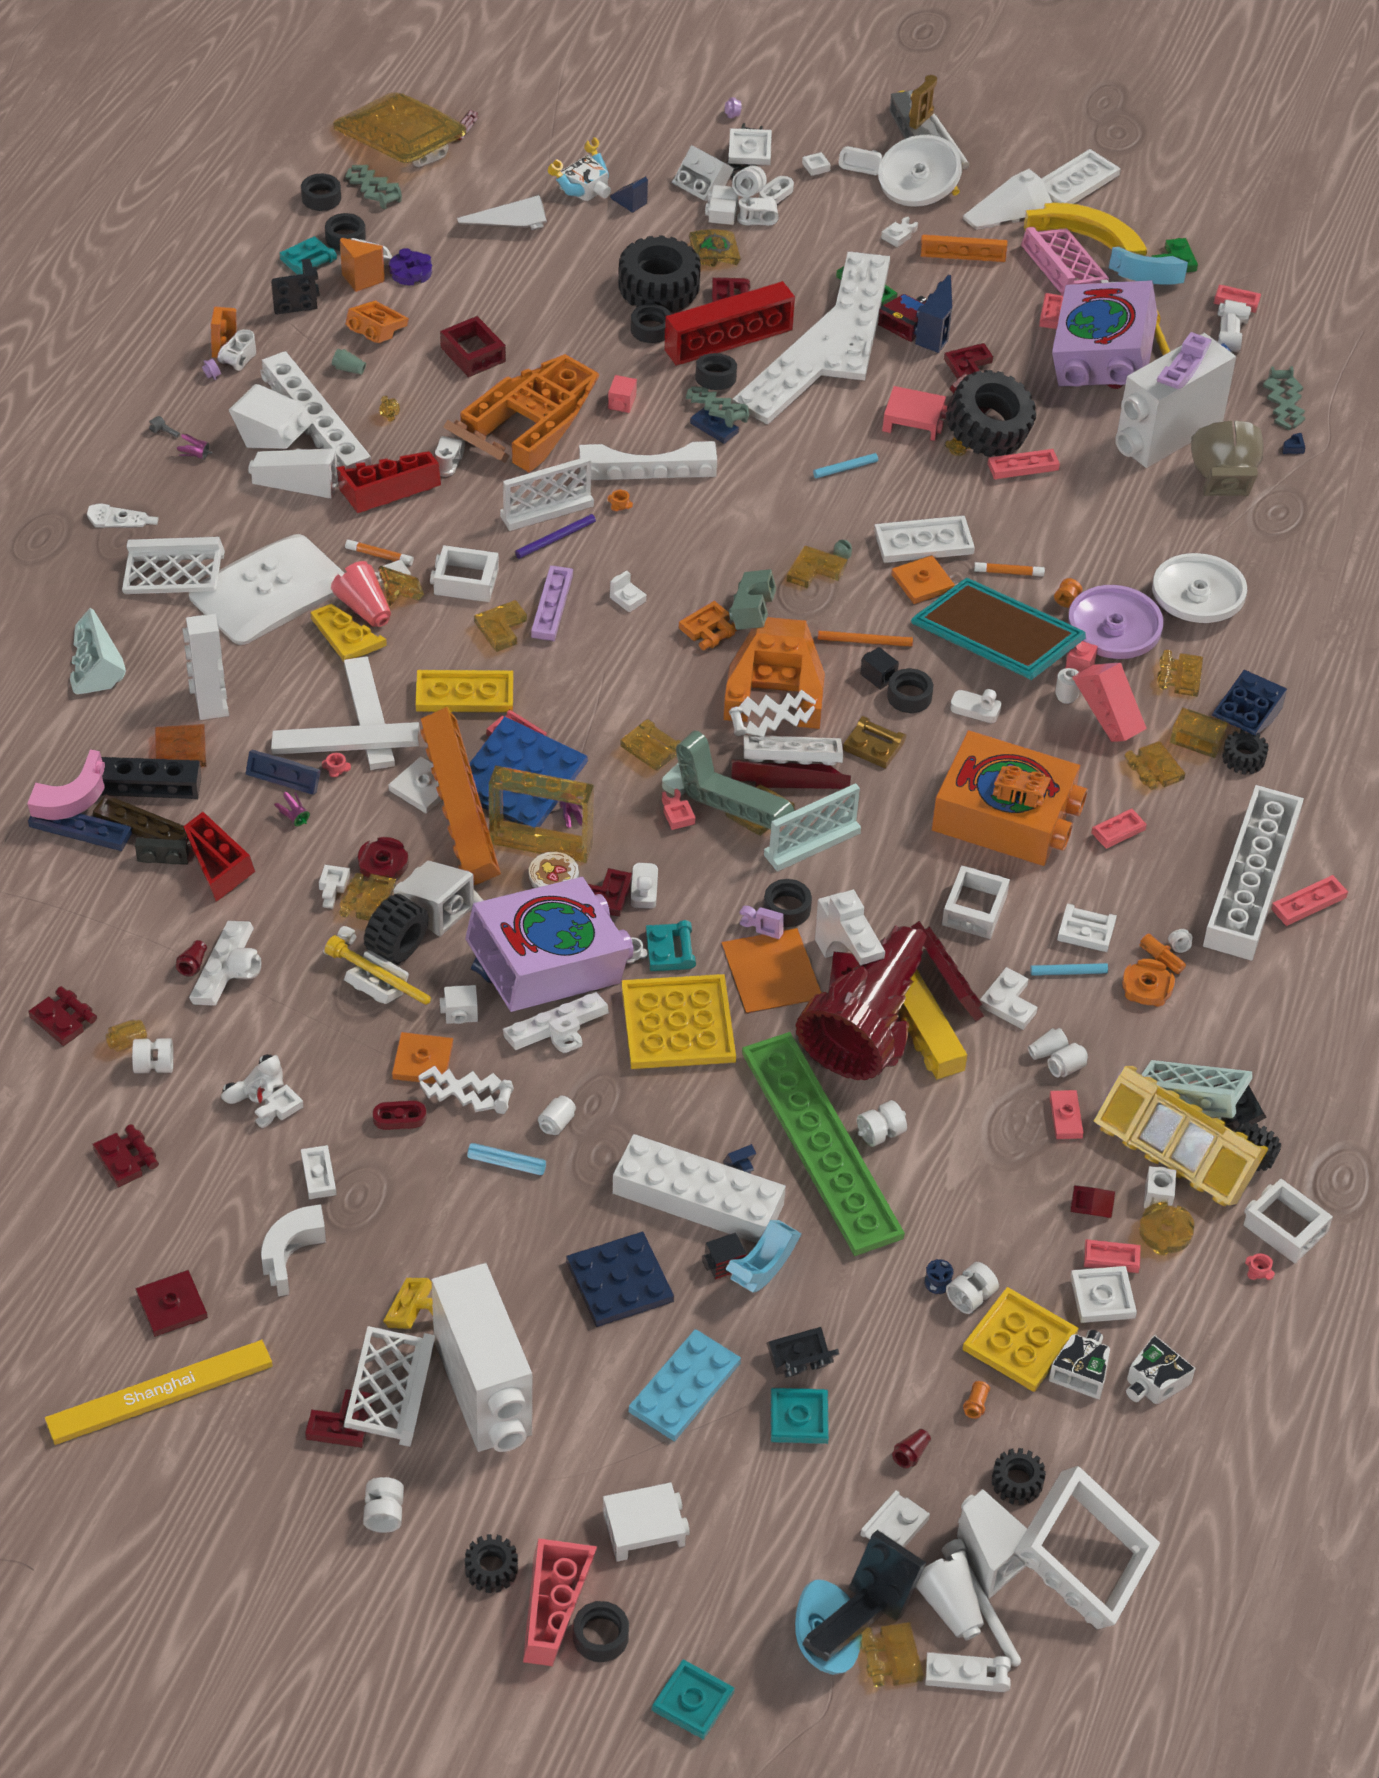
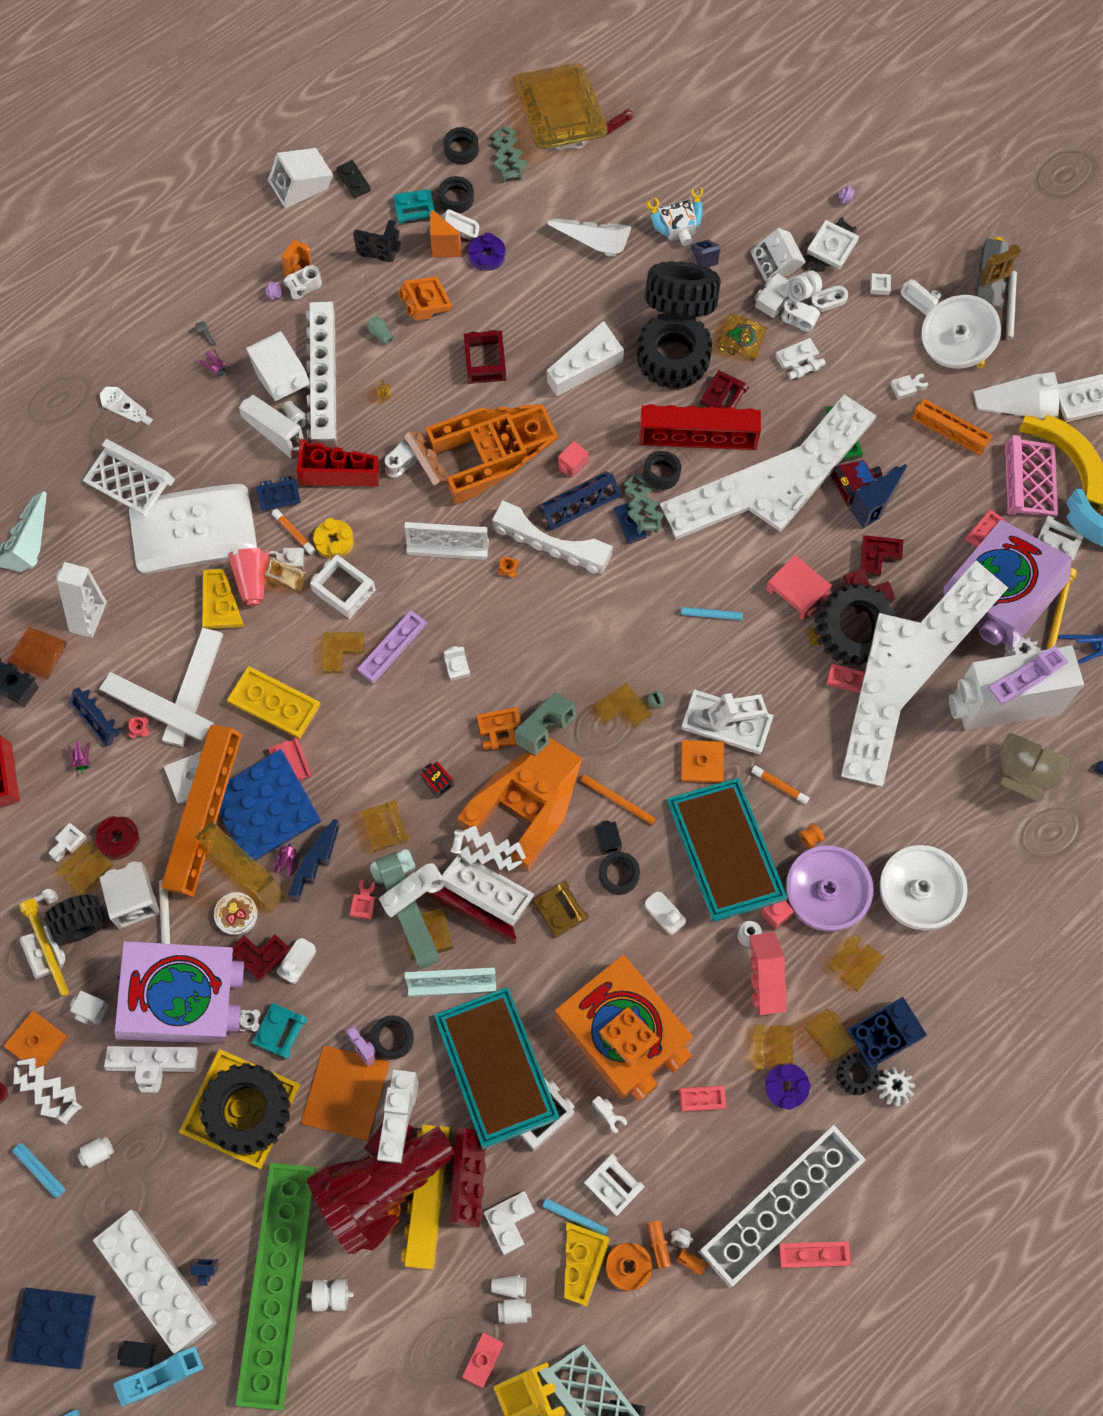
camera: 30 degrees right, 20 degrees up
dark purple bar [515,514,596,559] -> none
black tyre [631,304,671,343] -> none
none -> black tyre [199,1063,291,1155]
none -> dark blue bracket [256,476,301,511]
none -> white slope [268,148,333,208]
none -> dark blue slope [288,819,340,902]
none -> yellow plate [313,518,354,559]
none -> pearl dark grey plate [336,160,371,199]
none -> white plate [378,863,445,917]
none -> black brick [421,761,454,799]
none -> reddish brown door [434,987,560,1149]
none -> dark blue fence [537,471,621,530]
none -> white wedge [547,321,624,396]
none -> yellow wing [564,1222,610,1307]
none -> white plate [592,1096,627,1134]
none -> black tyre [645,261,721,318]
none -> orange pin [677,1248,707,1276]
none -> white bracket [708,693,768,731]
none -> dark purple plate [765,1063,811,1110]
none -> white plate [775,338,826,380]
none -> white piece [841,561,1008,786]
none -> white gear [876,1067,915,1107]

